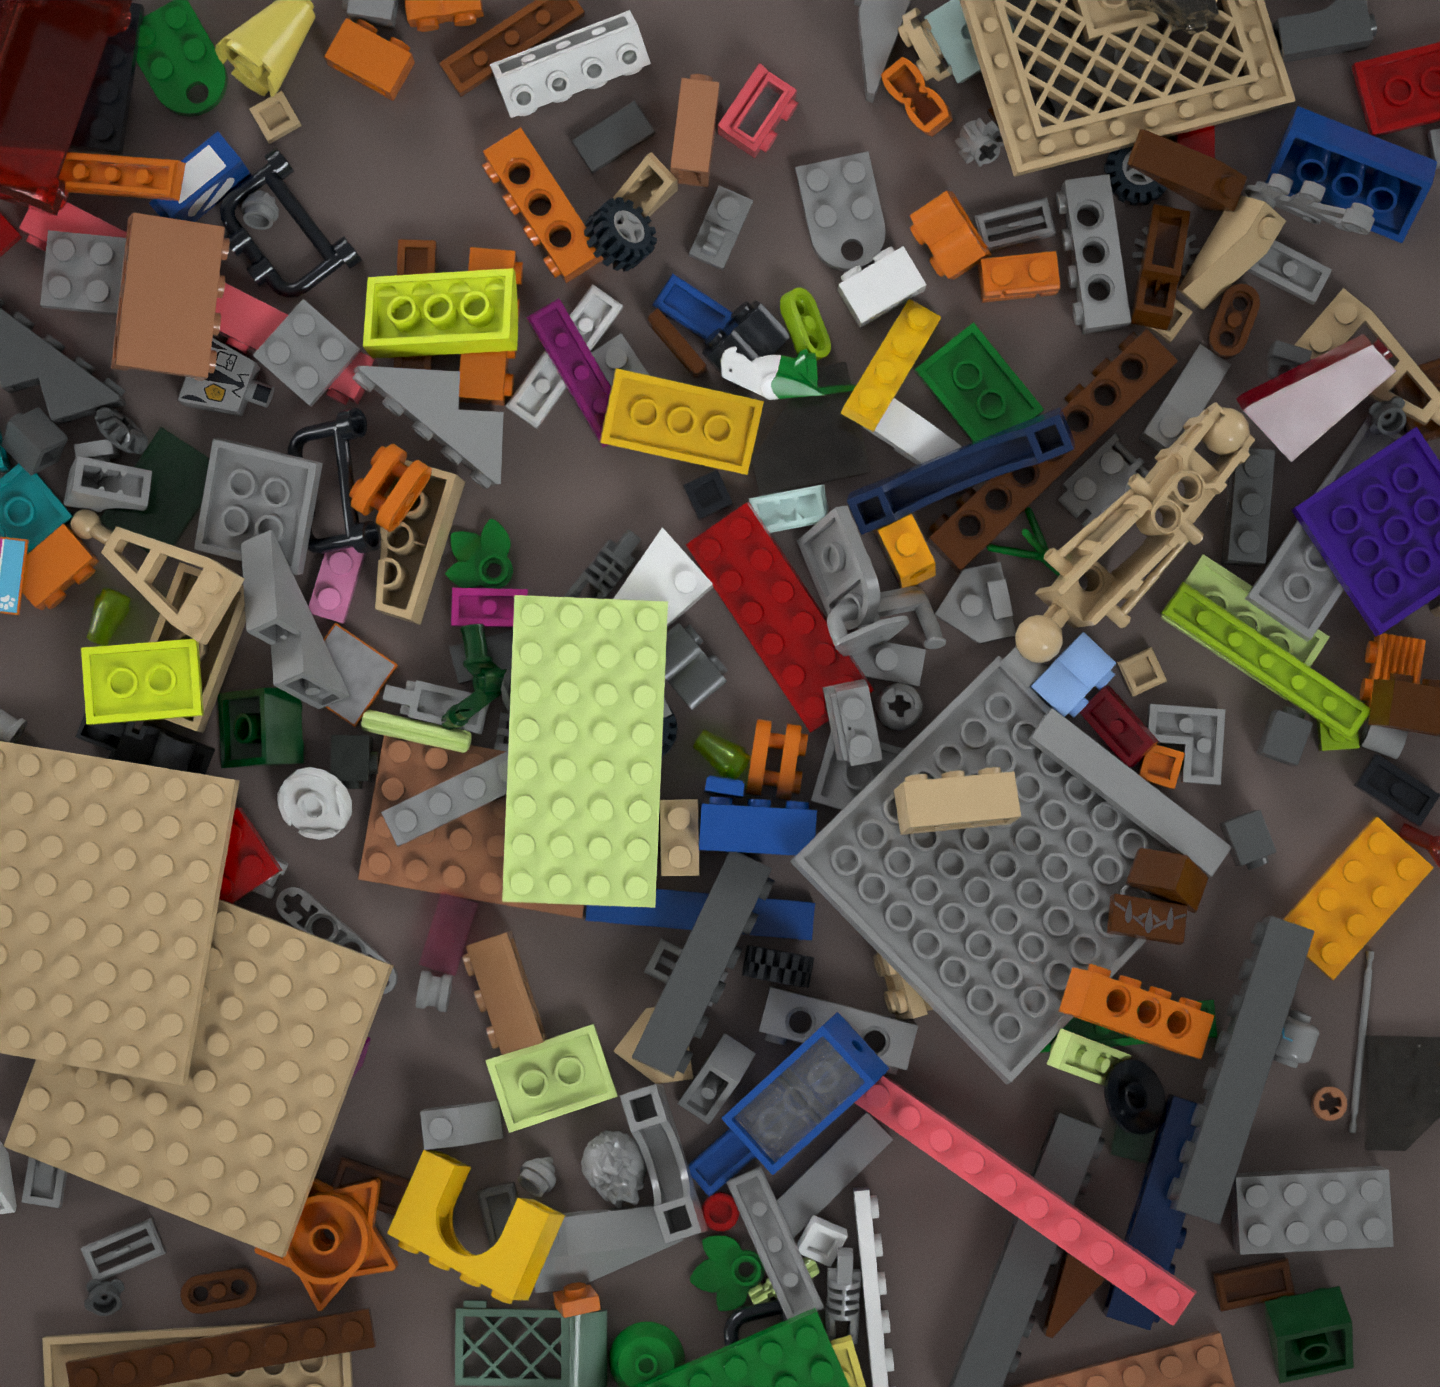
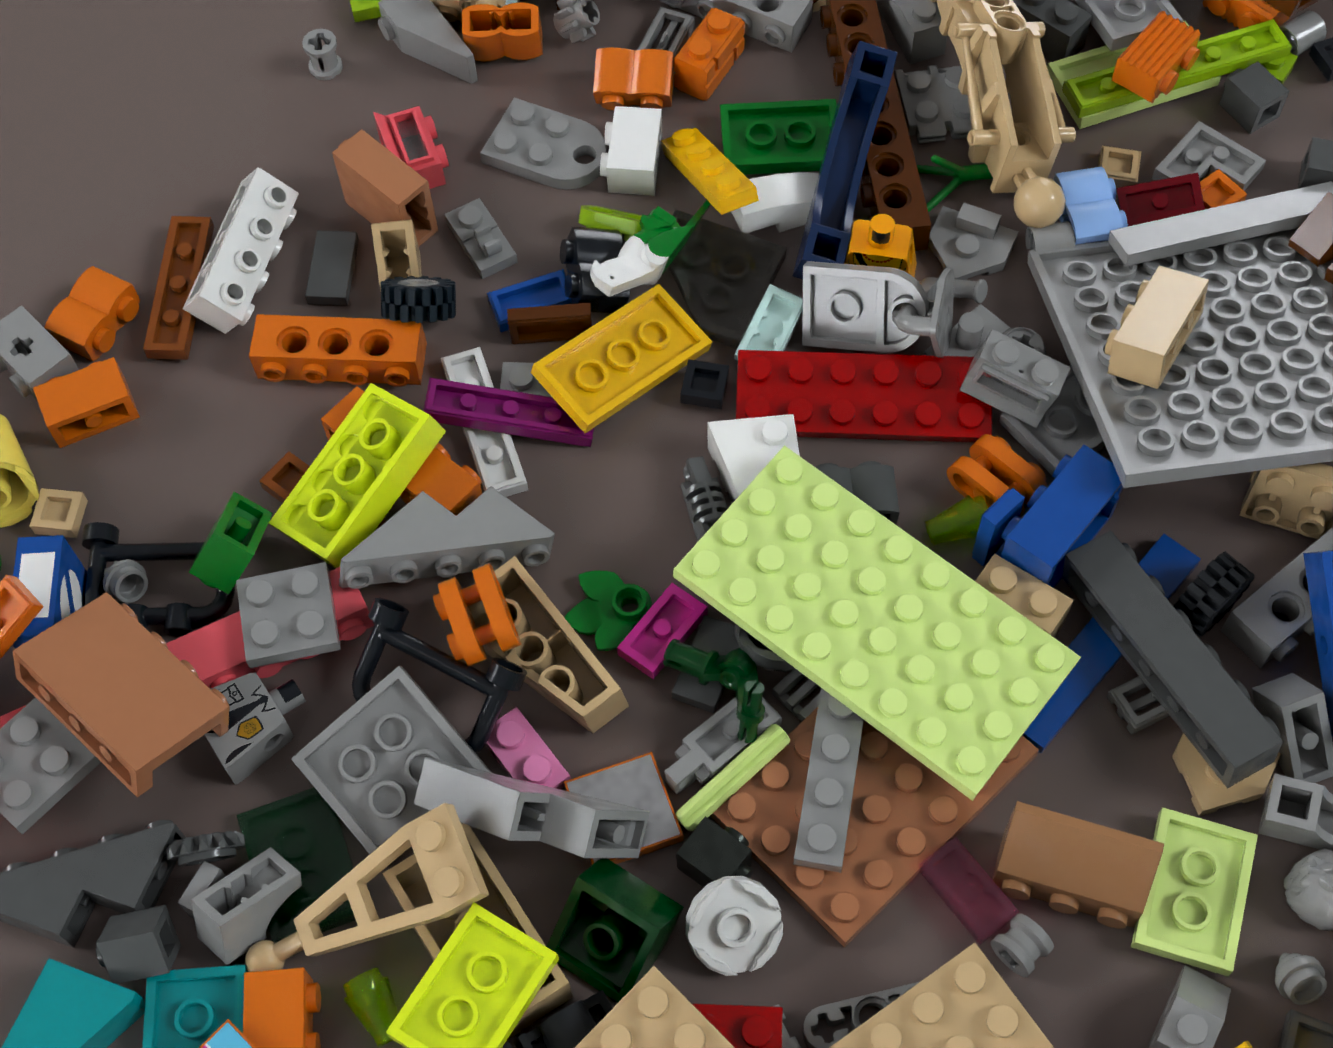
camera: 50 degrees left, 25 degrees down
none -> green slope [188,491,273,594]
none -> orange brick [1112,11,1201,103]

